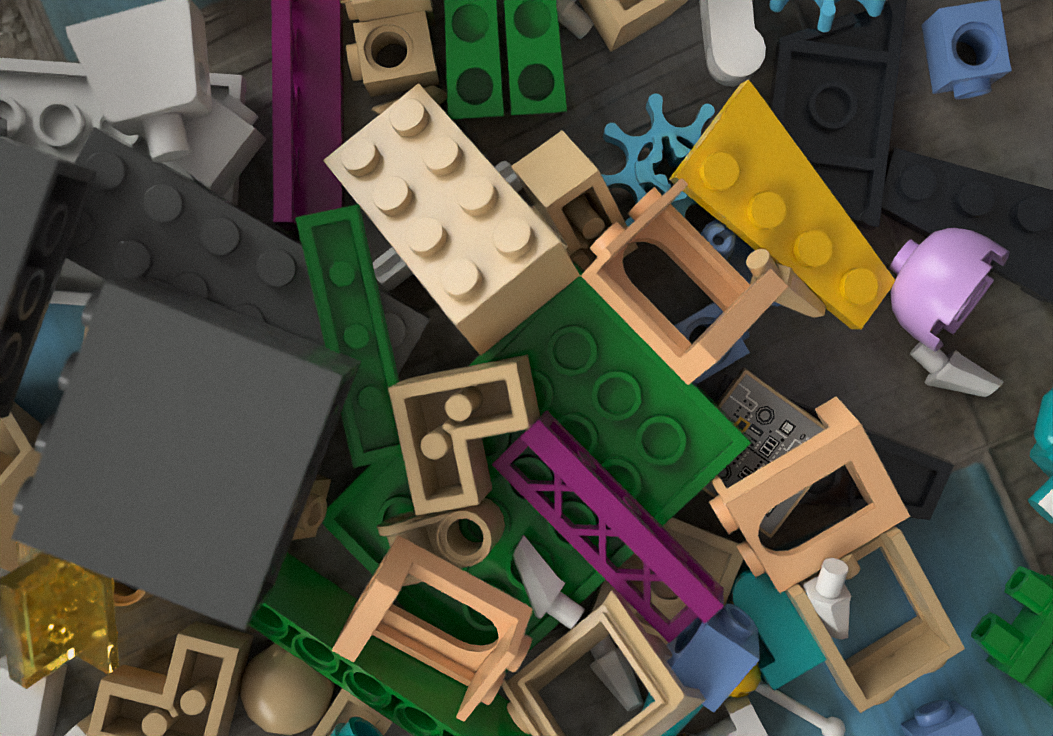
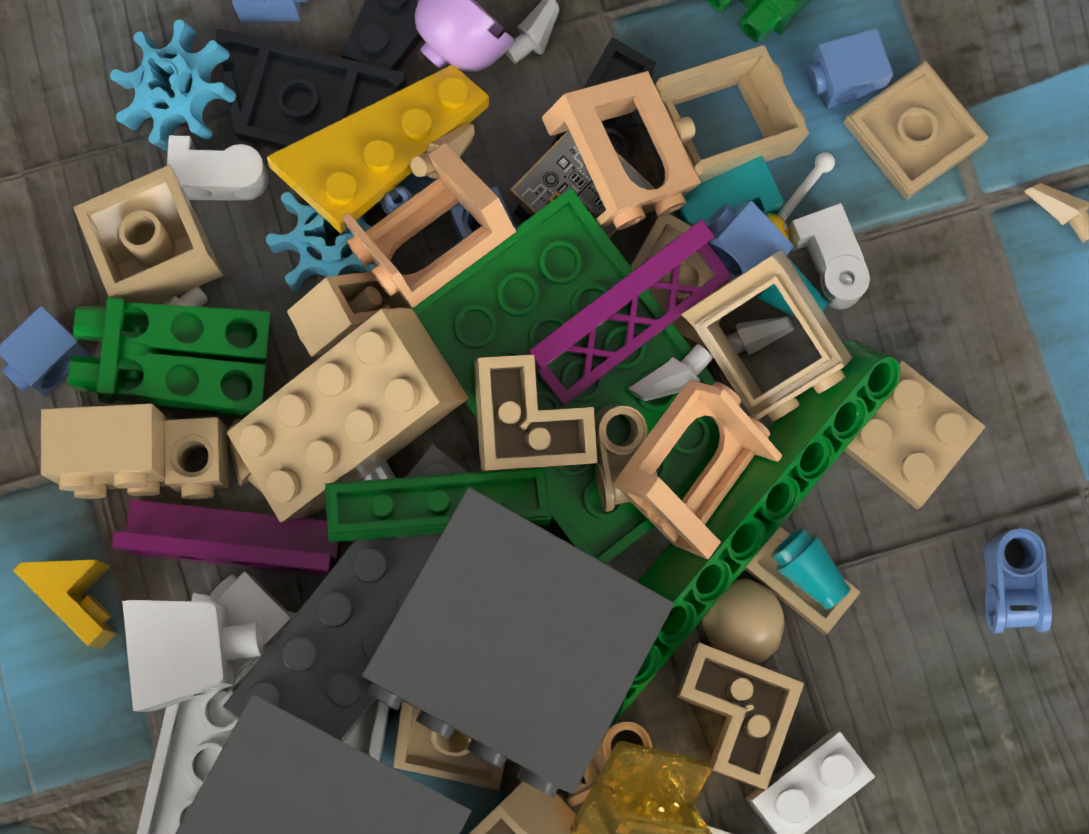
camera: 75 degrees left, 10 degrees down
white bar [803,558,852,640] -> none

